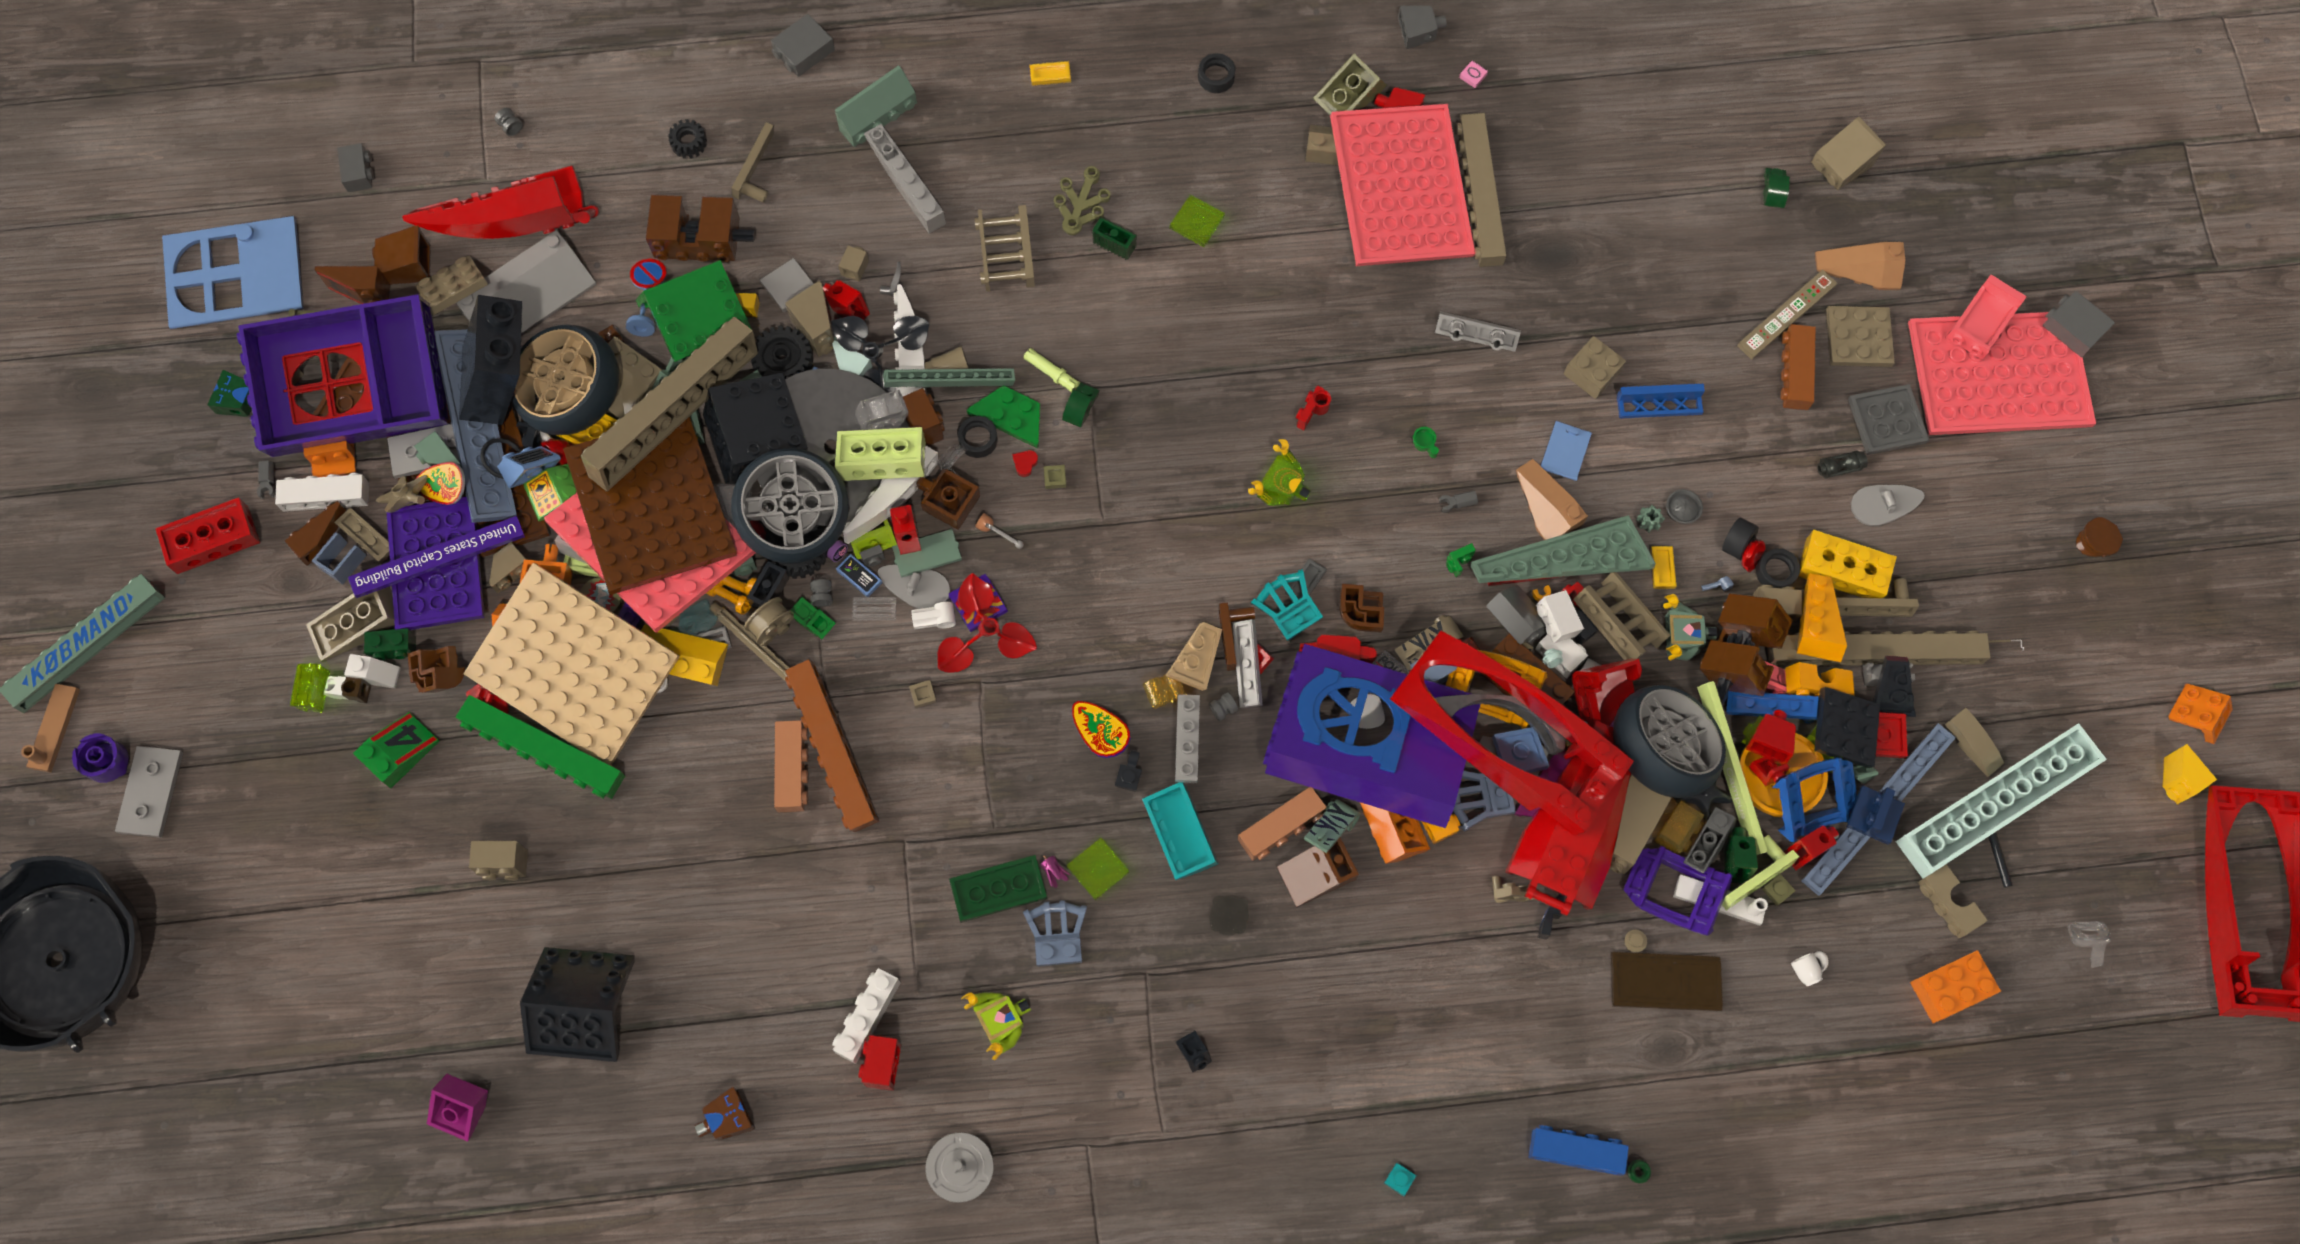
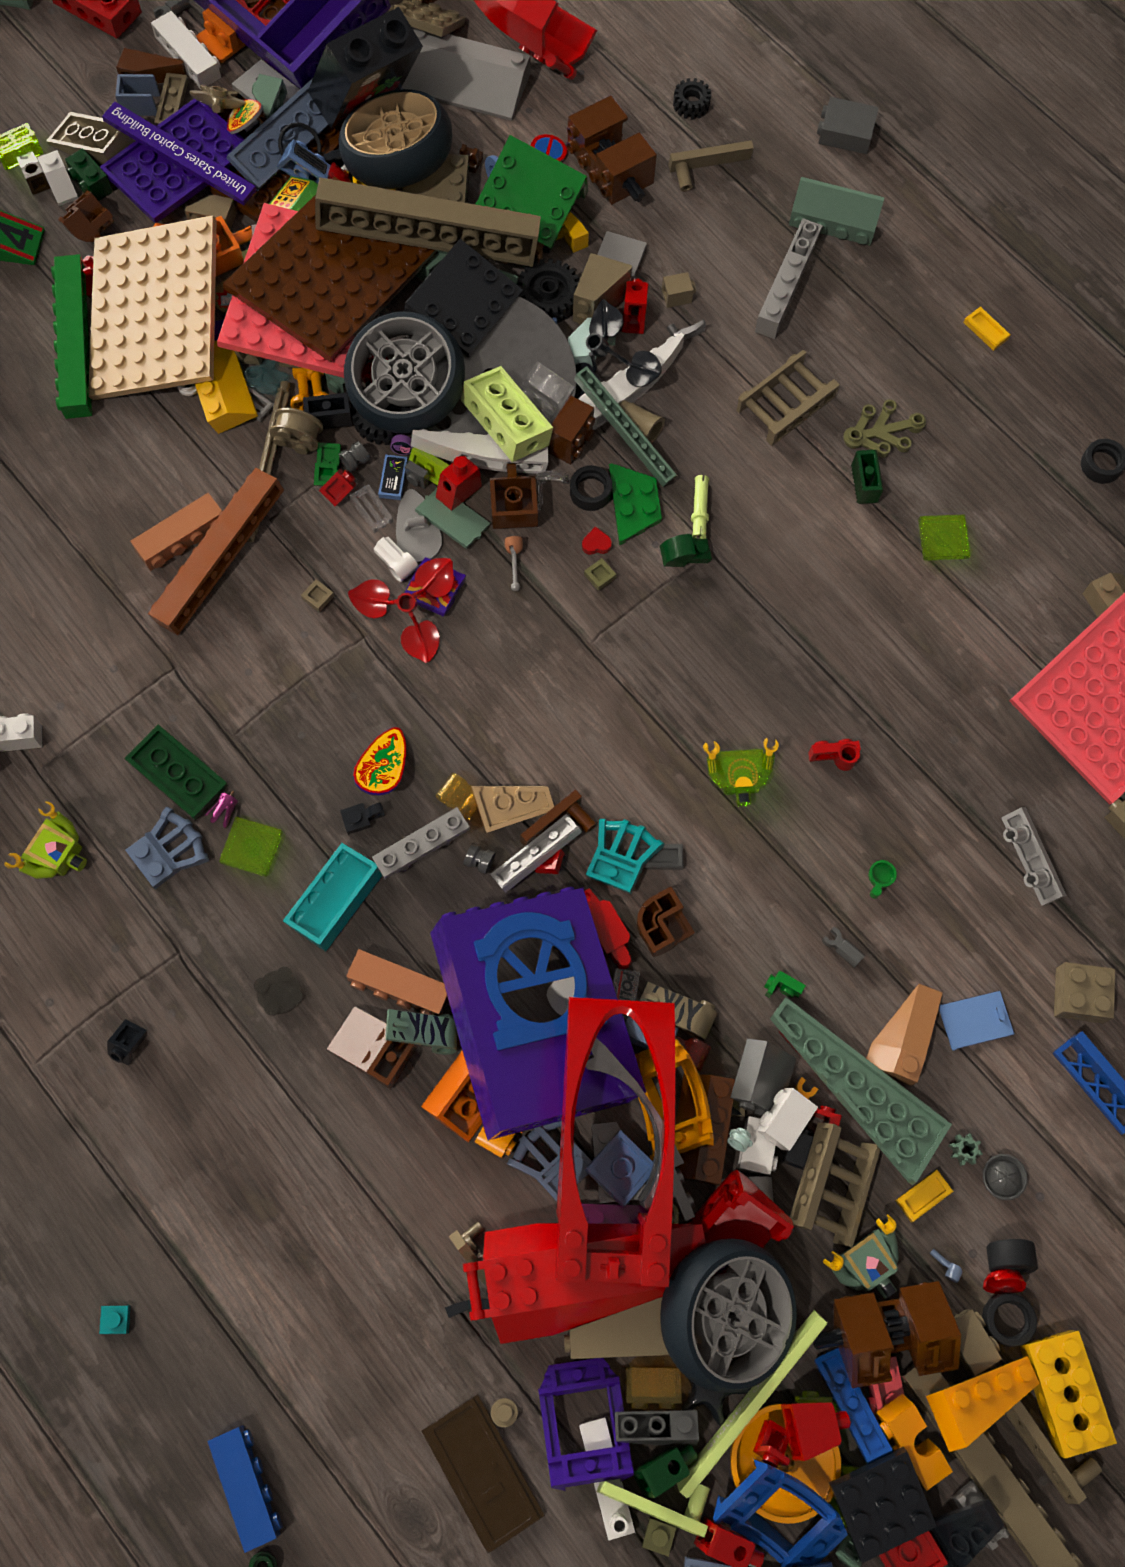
camera: 55 degrees right, 0 degrees up
none -> red bracket [319,468,357,506]

